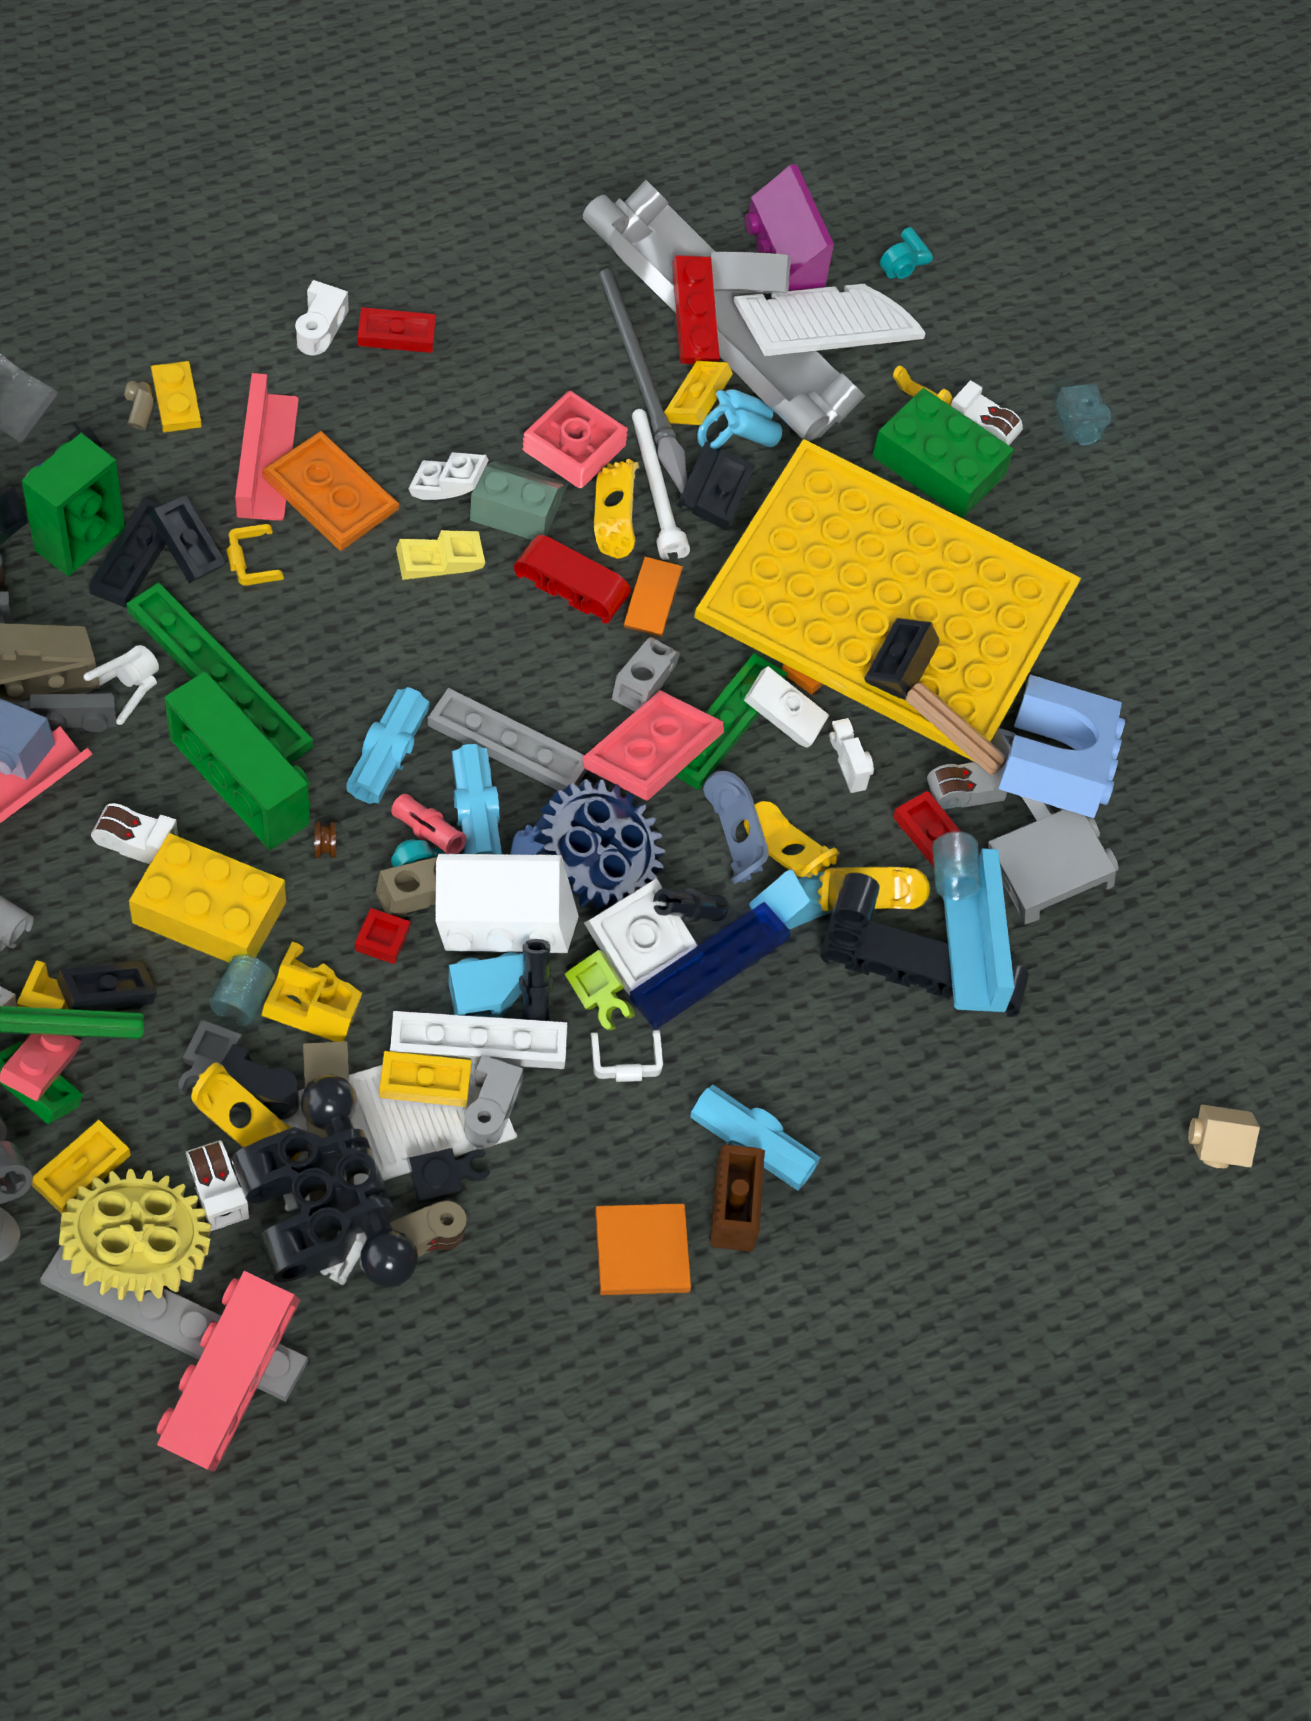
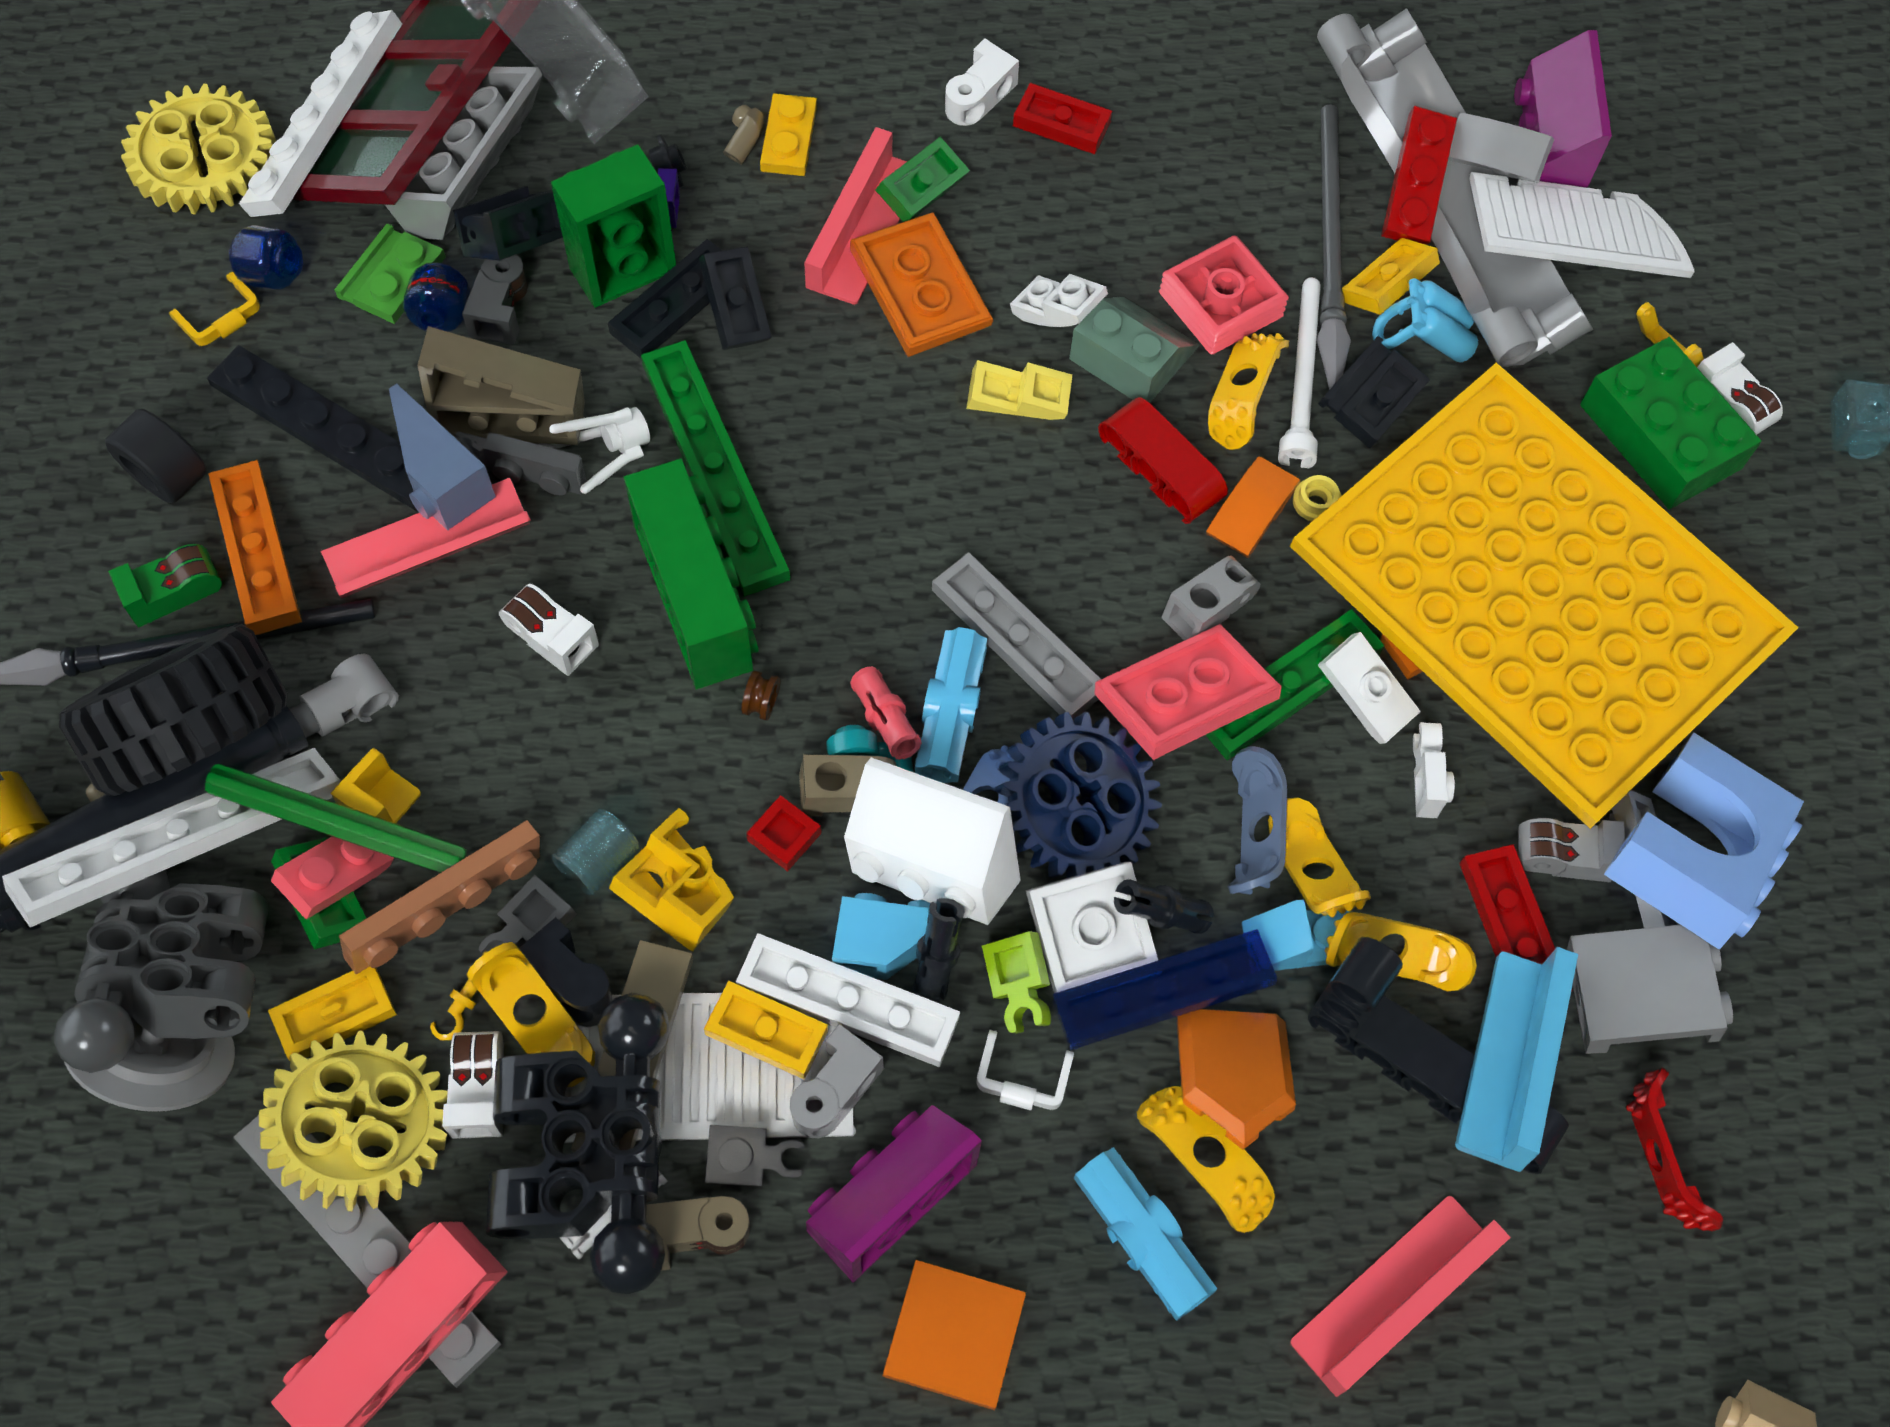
camera: 25 degrees right, 5 degrees up
black plate [57,961,157,1011] -> none
yellow brick [129,833,286,970] -> none
yellow piece [226,524,284,585] -> none
medium azure piece [347,687,429,804] -> none
reddish brown brick [710,1144,765,1251] -> none
black slope [864,618,940,700] -> none
teal plate [880,227,933,279] -> none
medium nougat axle [906,682,1007,775] -> none
clear light blue piece [932,832,982,900] -> none
none -> nougat plate [339,820,540,974]
none -> yellow hand [430,979,477,1040]
none -> magenta slope [806,1105,982,1283]
none -> green plate [875,136,970,222]
none -> yellow piece [1137,1086,1275,1233]
none -> orange tile [1177,1009,1296,1150]
none -> coral panel [1290,1196,1511,1397]
none -> light yellow plate [1293,475,1341,522]
none -> red piece [1626,1067,1724,1231]

